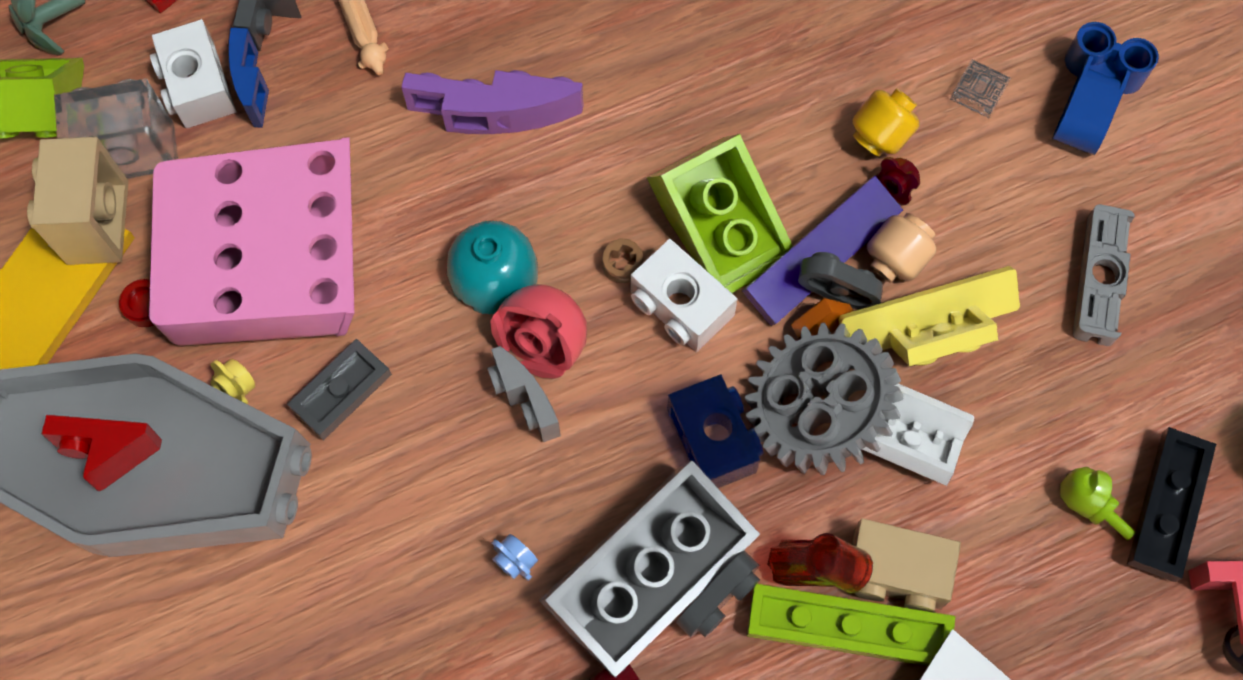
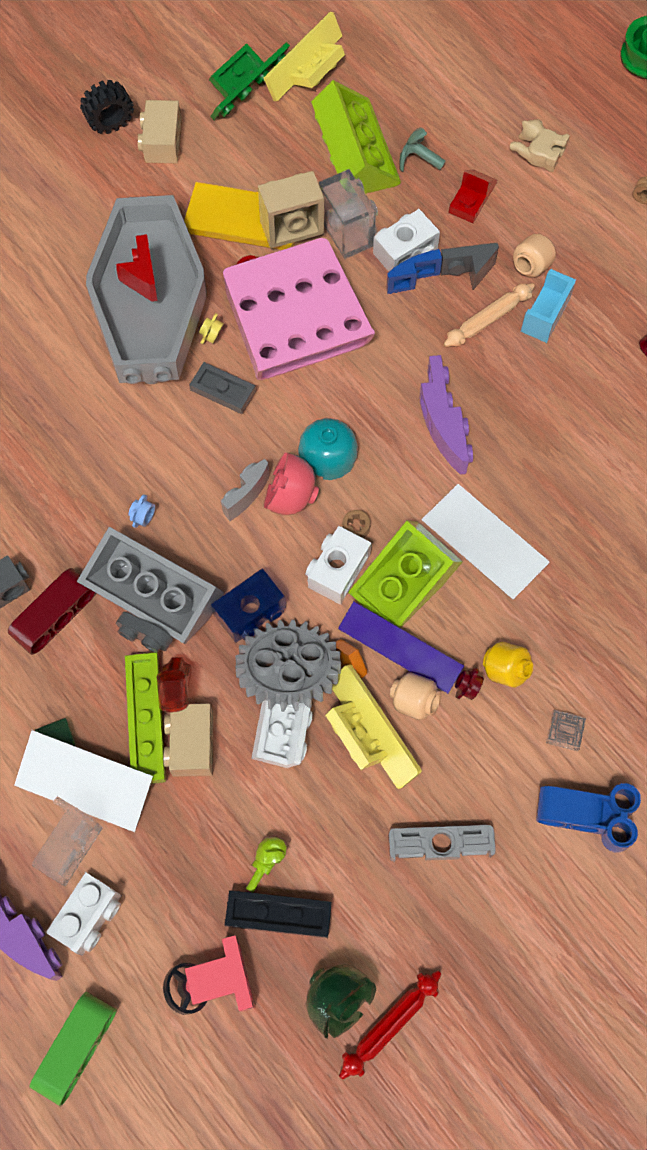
camera: 75 degrees right, 0 degrees up
dark grey plate [798,252,883,310] -> none
none -> white sticker [421,484,550,599]

